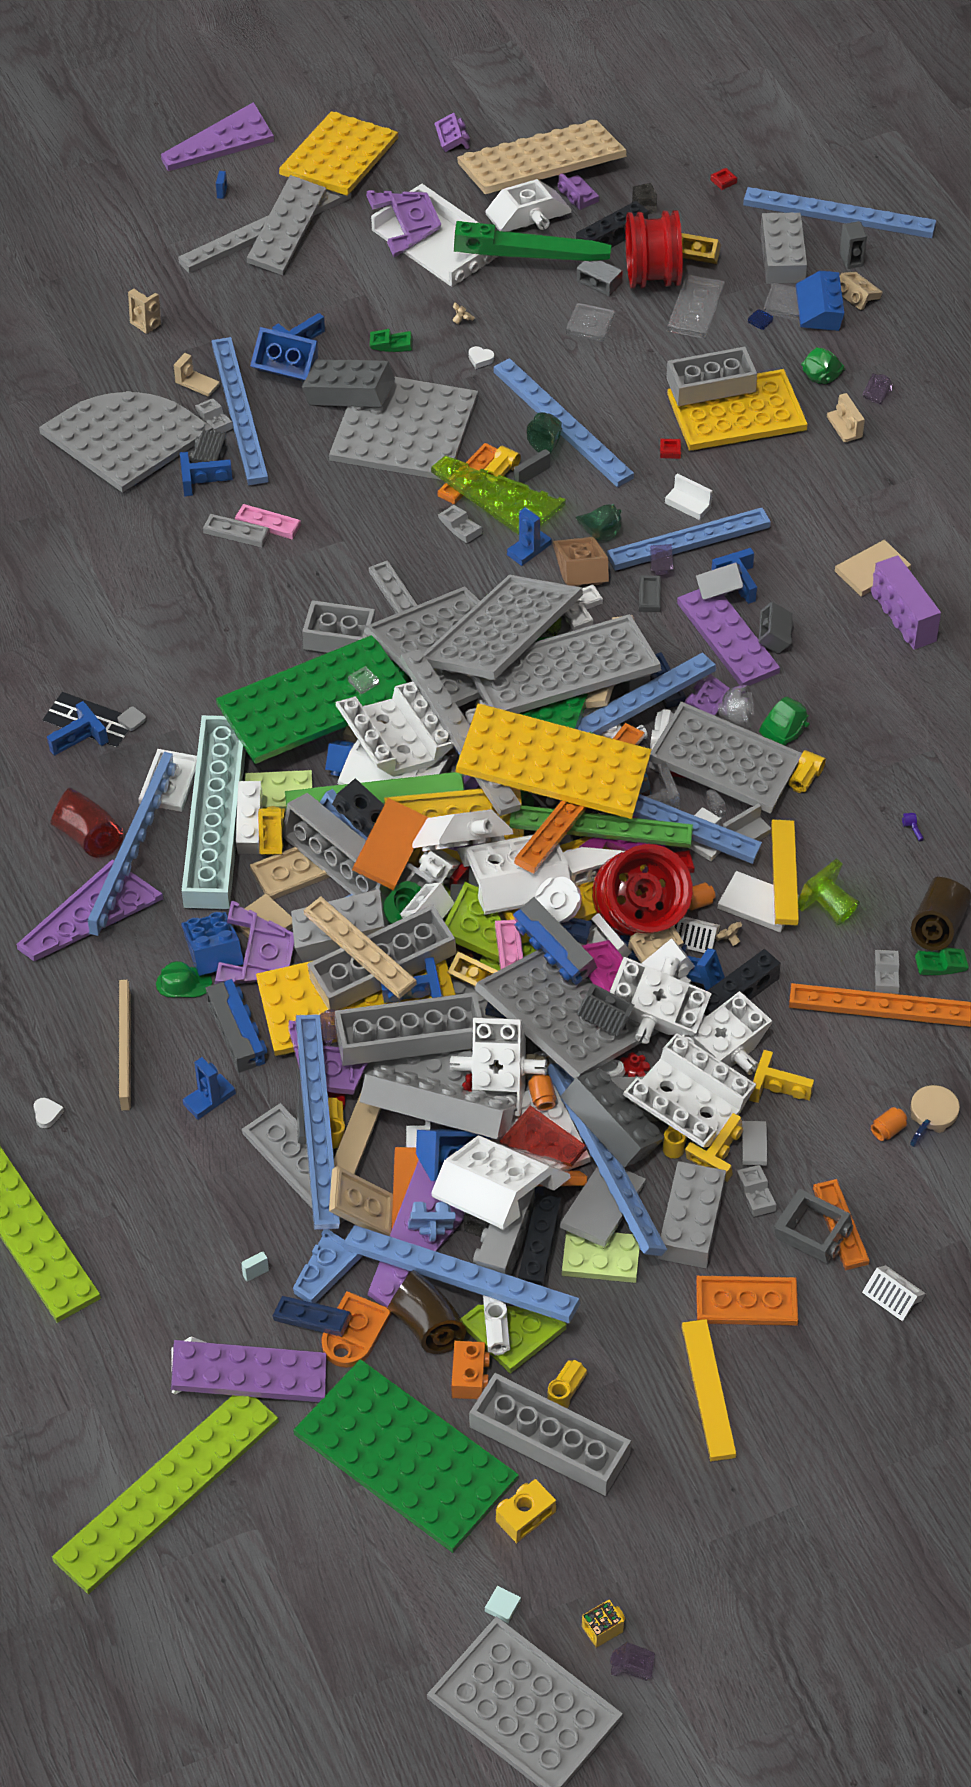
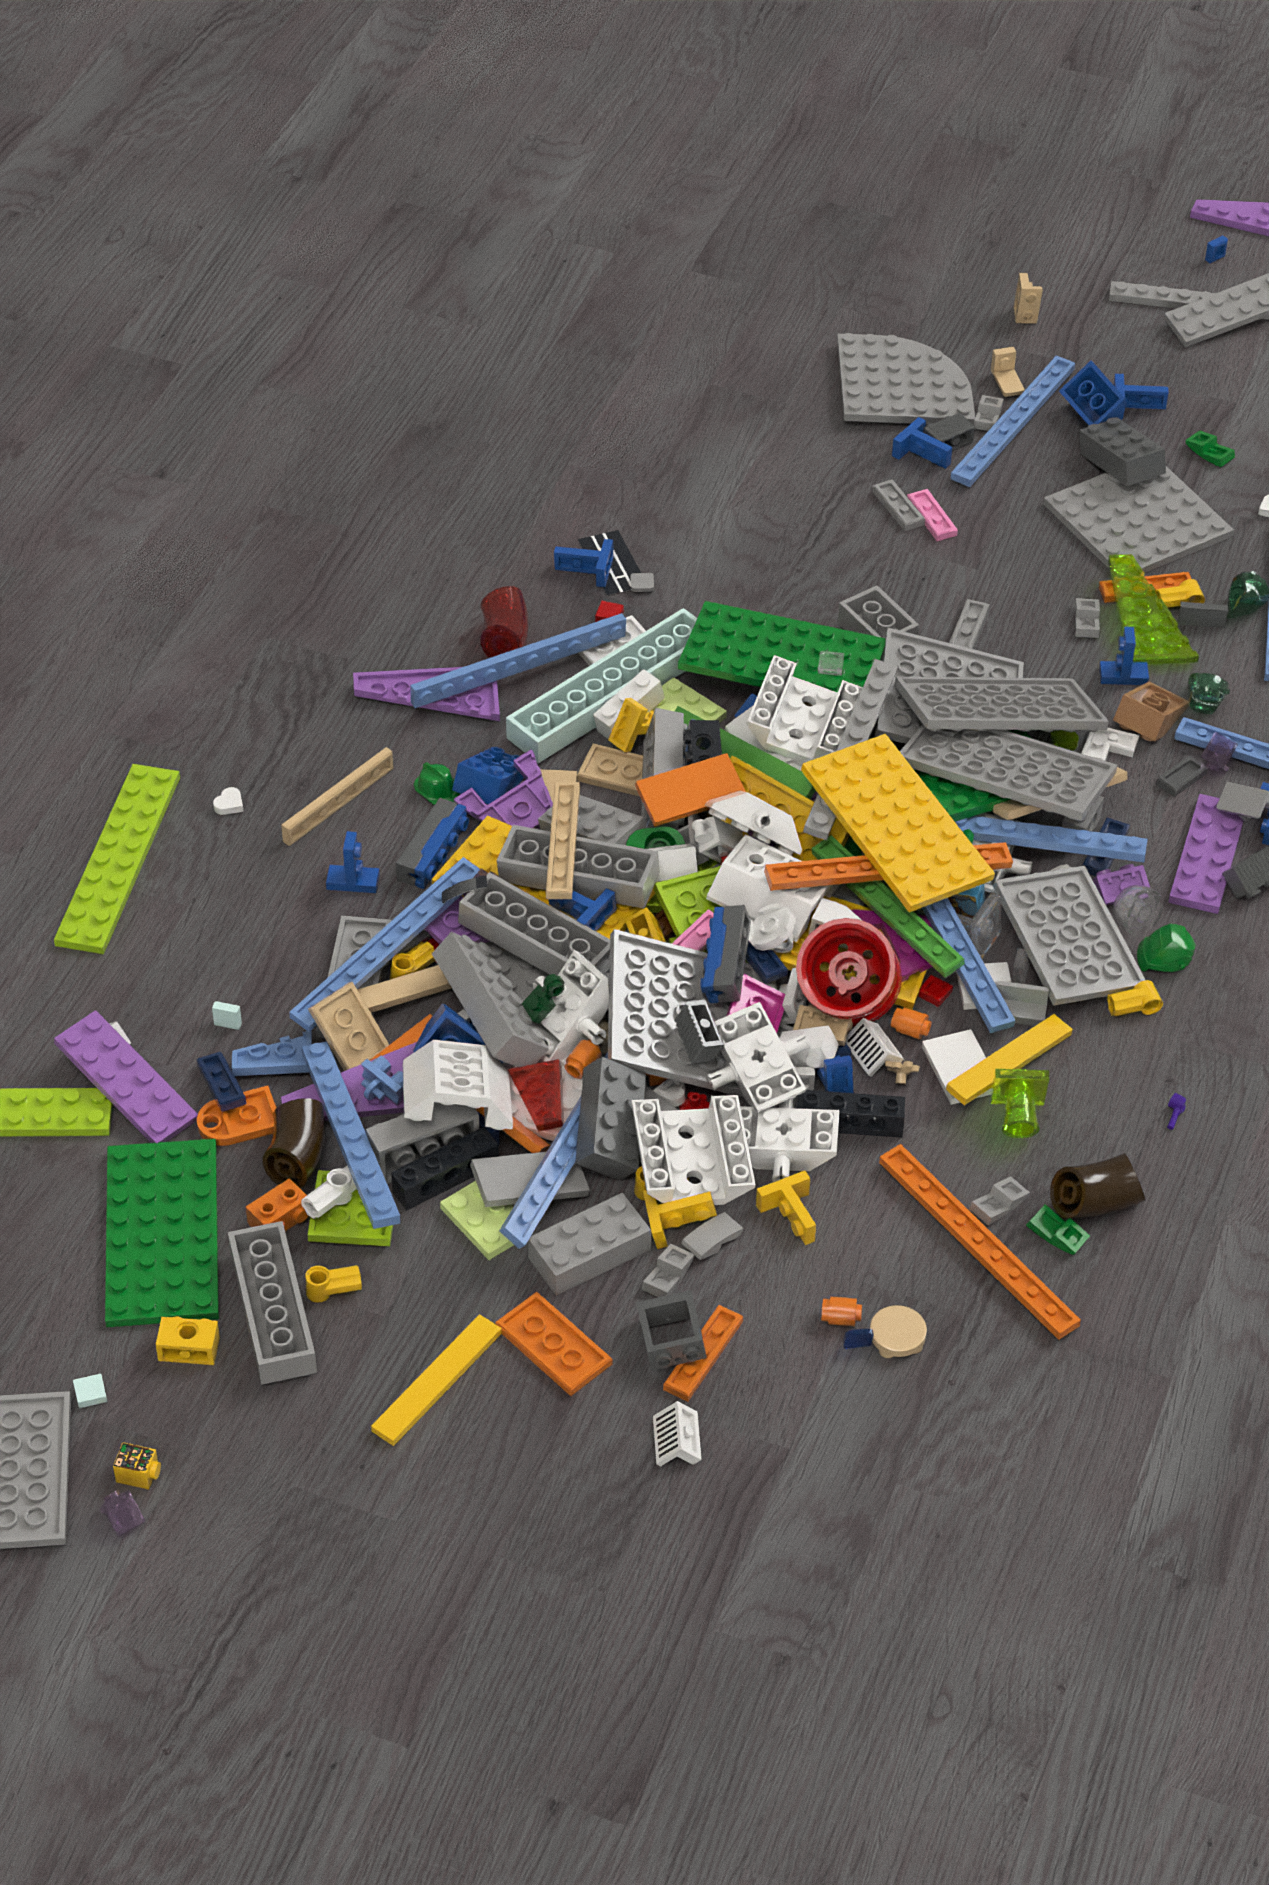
camera: 45 degrees right, 5 degrees down
none -> black sticker [442,876,488,903]
none -> dark green plate [521,974,564,1024]
none -> red tile [595,601,624,622]

